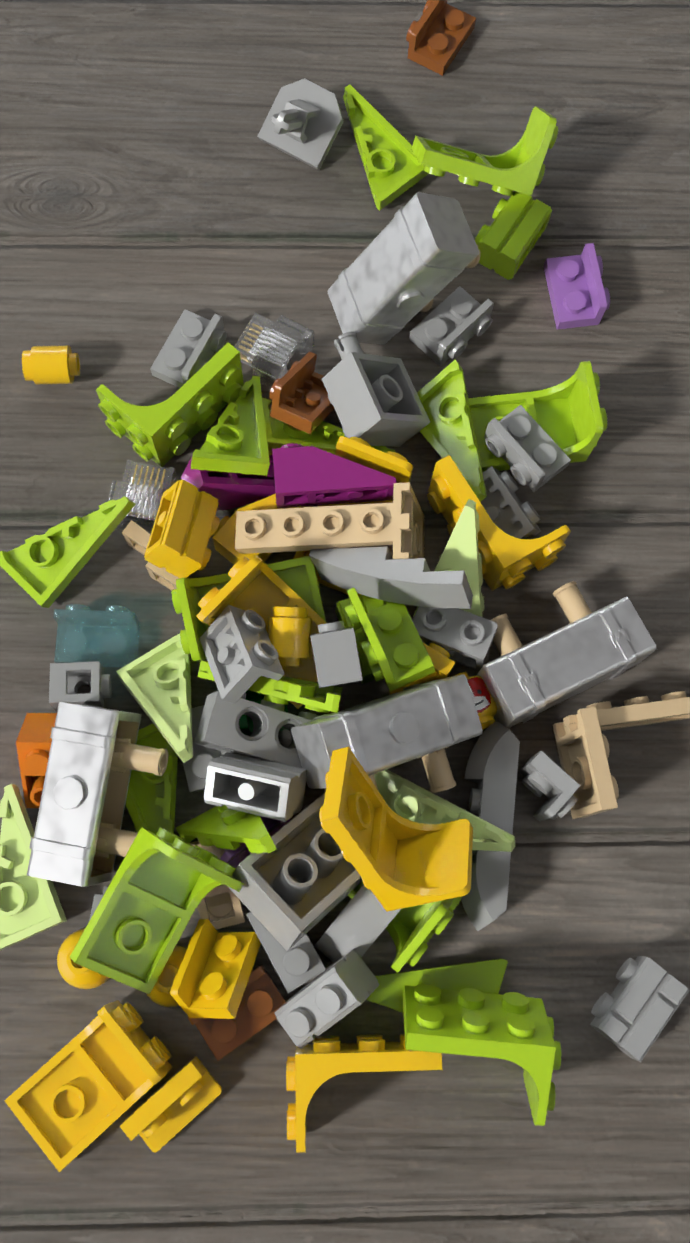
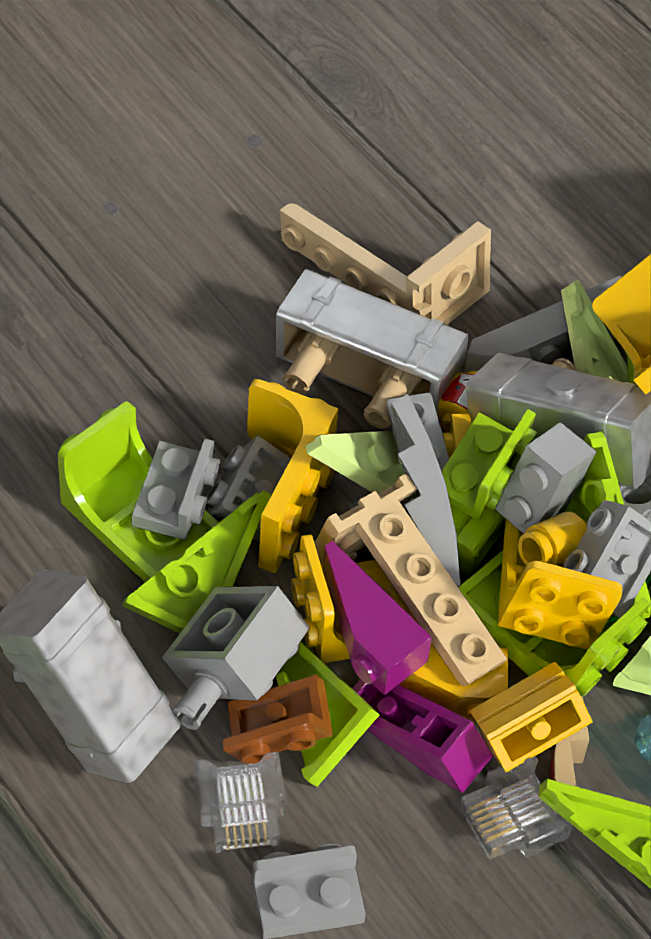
camera: 125 degrees left, 20 degrees down
lime bracket [96,342,244,468] -> none
lime wing [191,376,270,476] -> none
light grey bracket [518,751,580,822] -> none
light grey brick [590,956,690,1062] -> none

